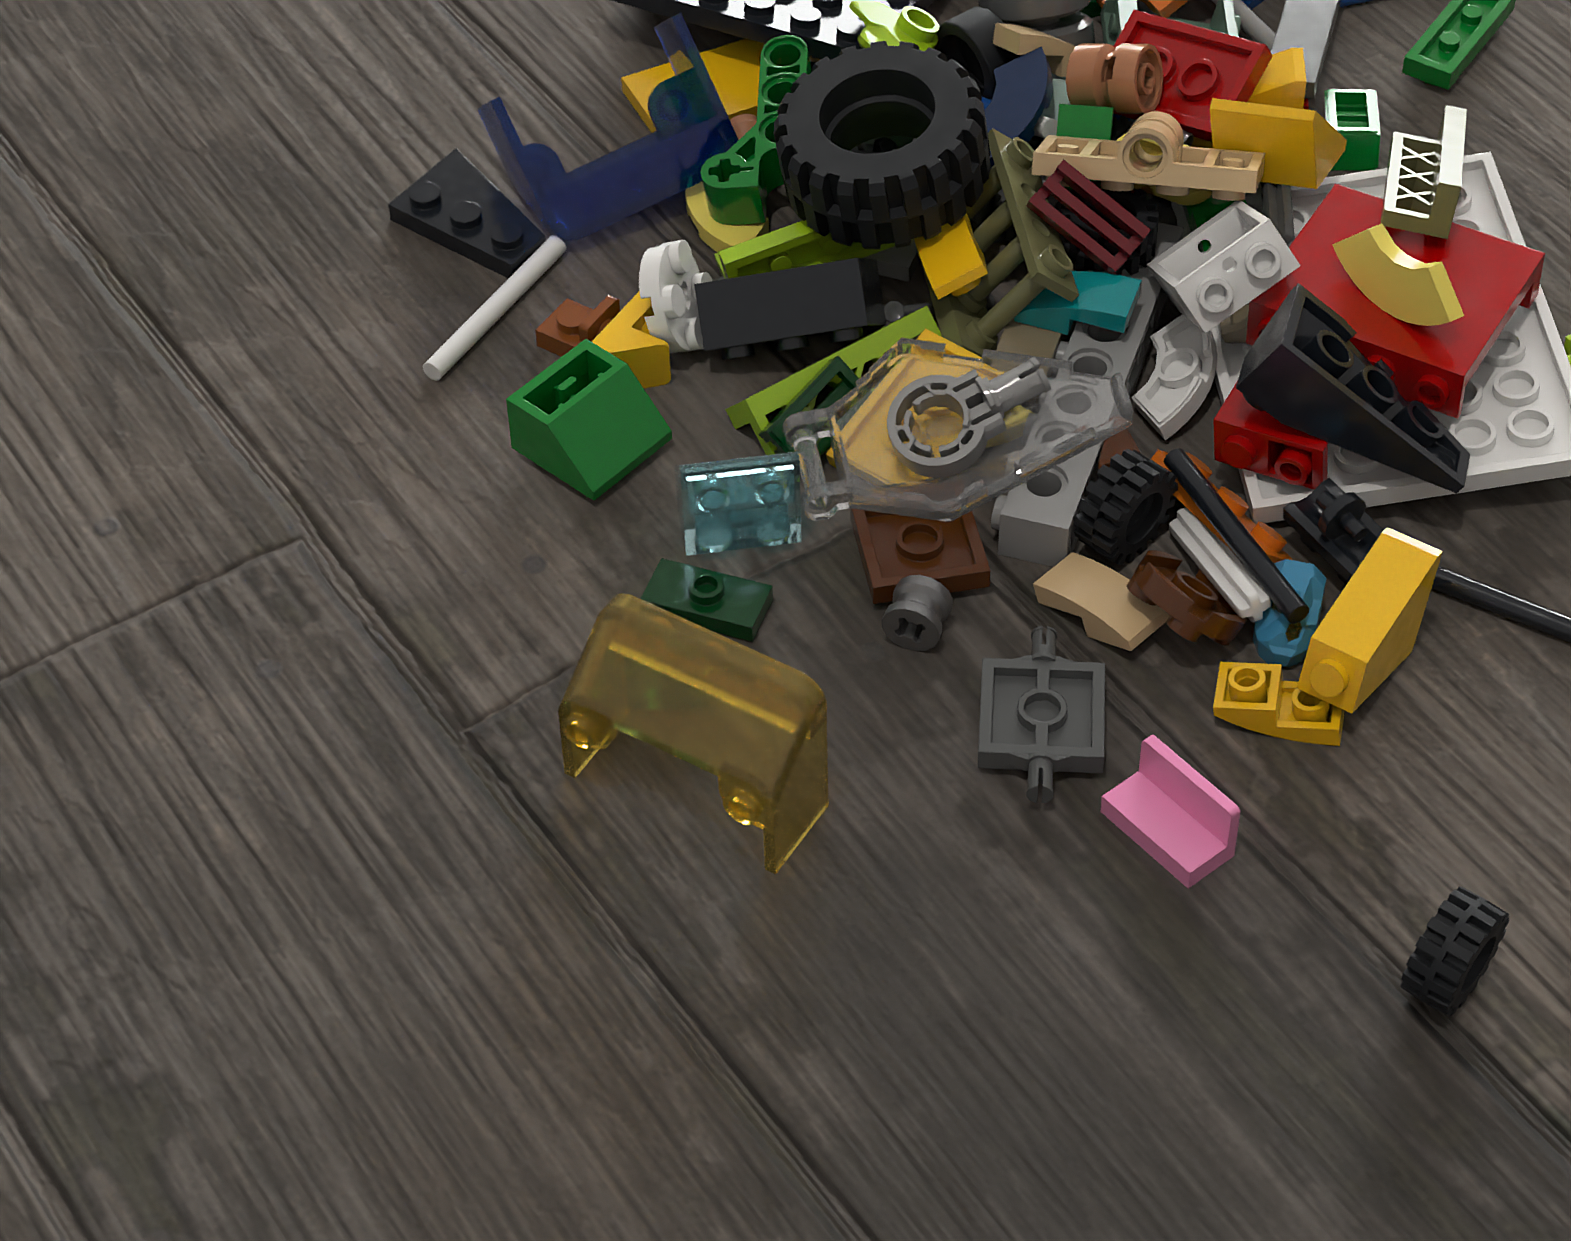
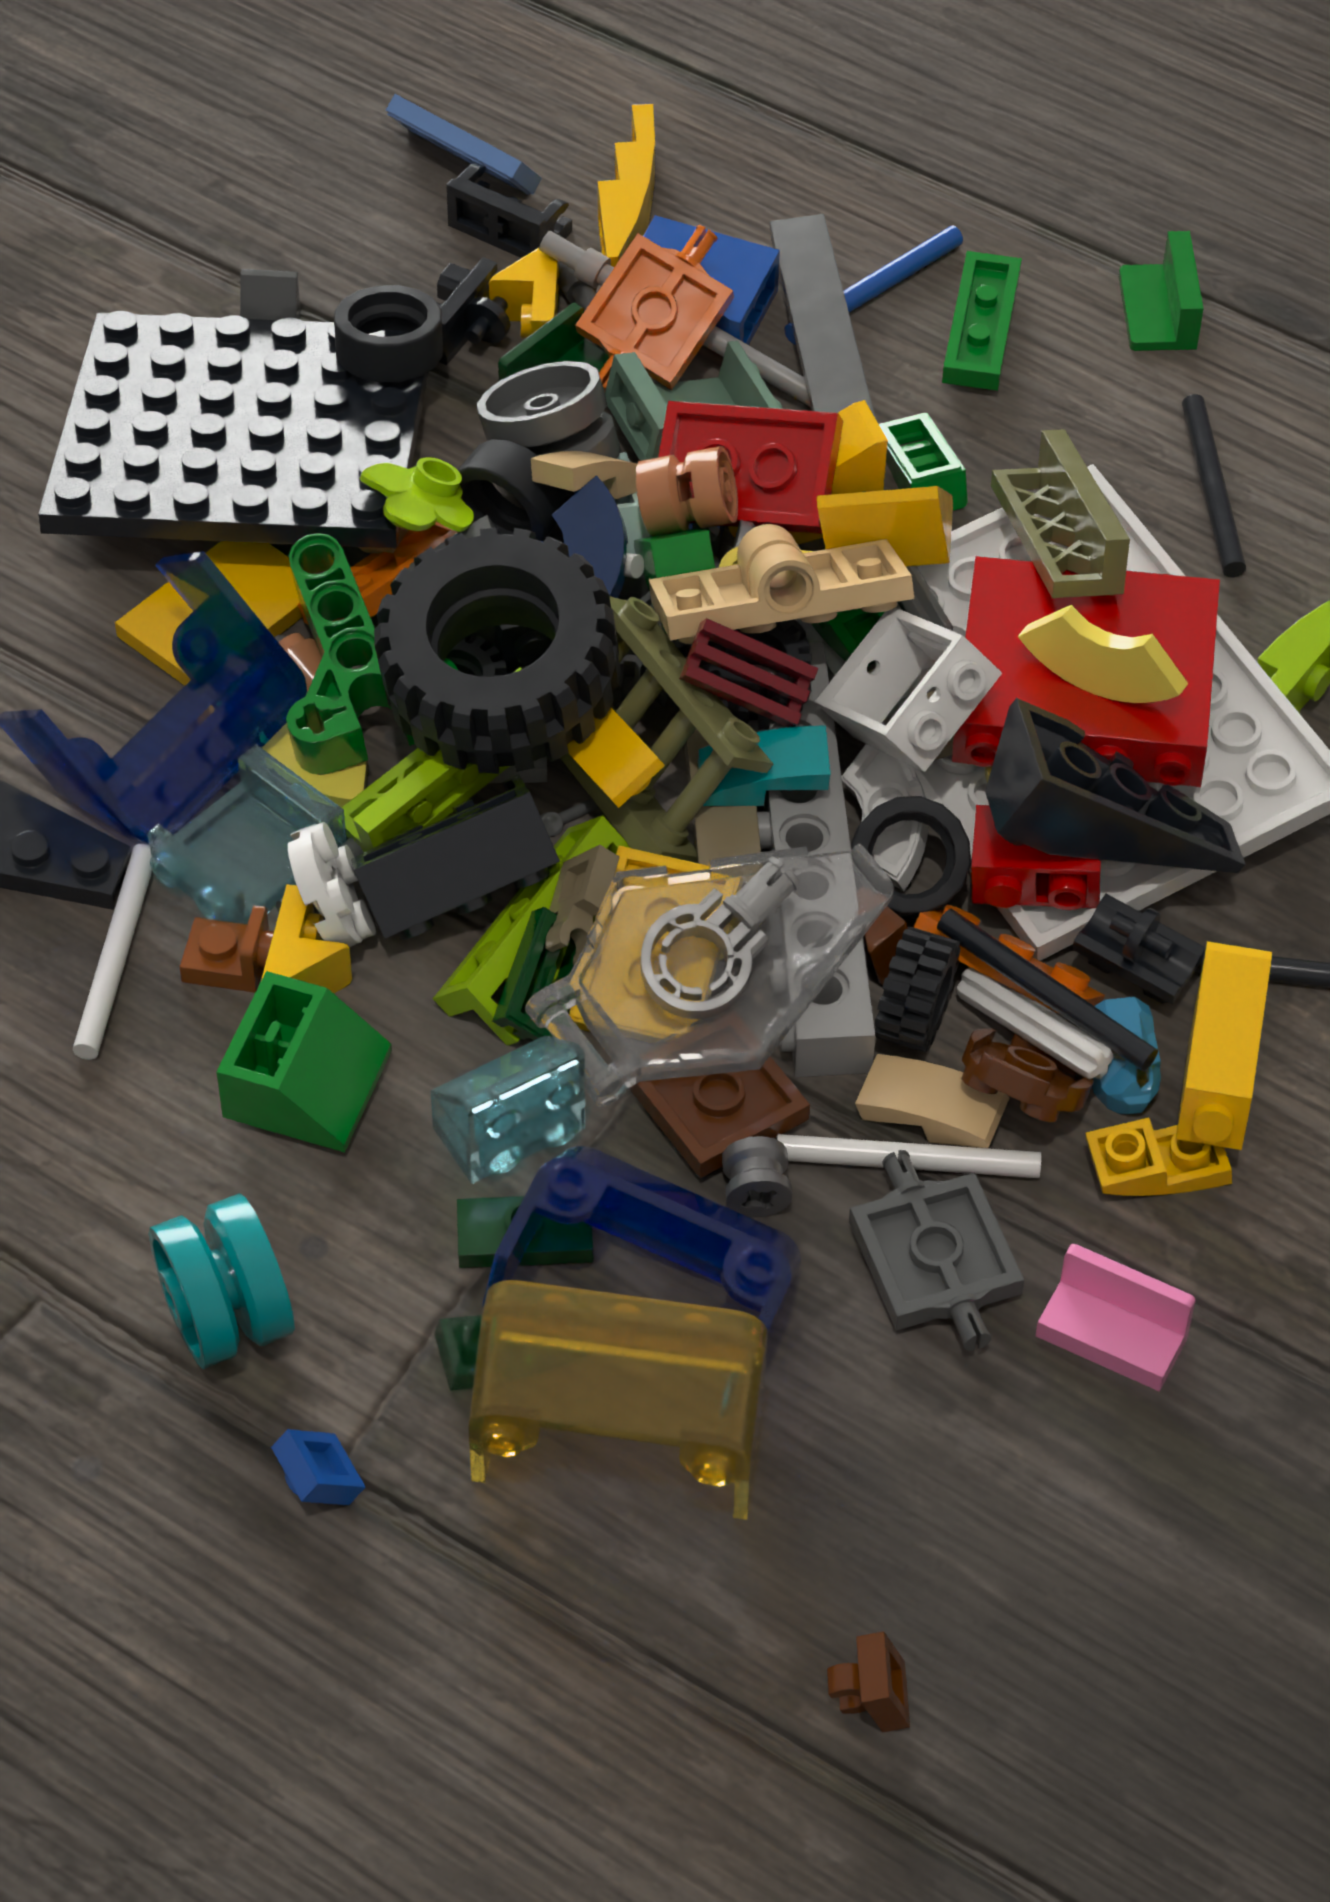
camera: 25 degrees left, 5 degrees up
none -> clear light blue panel [148,744,347,924]
none -> teal wheel [148,1193,295,1369]
none -> blue plate [271,1429,366,1505]
none -> clear blue windscreen [482,1146,801,1418]
none -> dark tan plate [546,845,620,967]
none -> white bar [777,1134,1041,1178]
none -> reddish brown tile [827,1631,910,1733]
none -> black tyre [850,796,971,918]

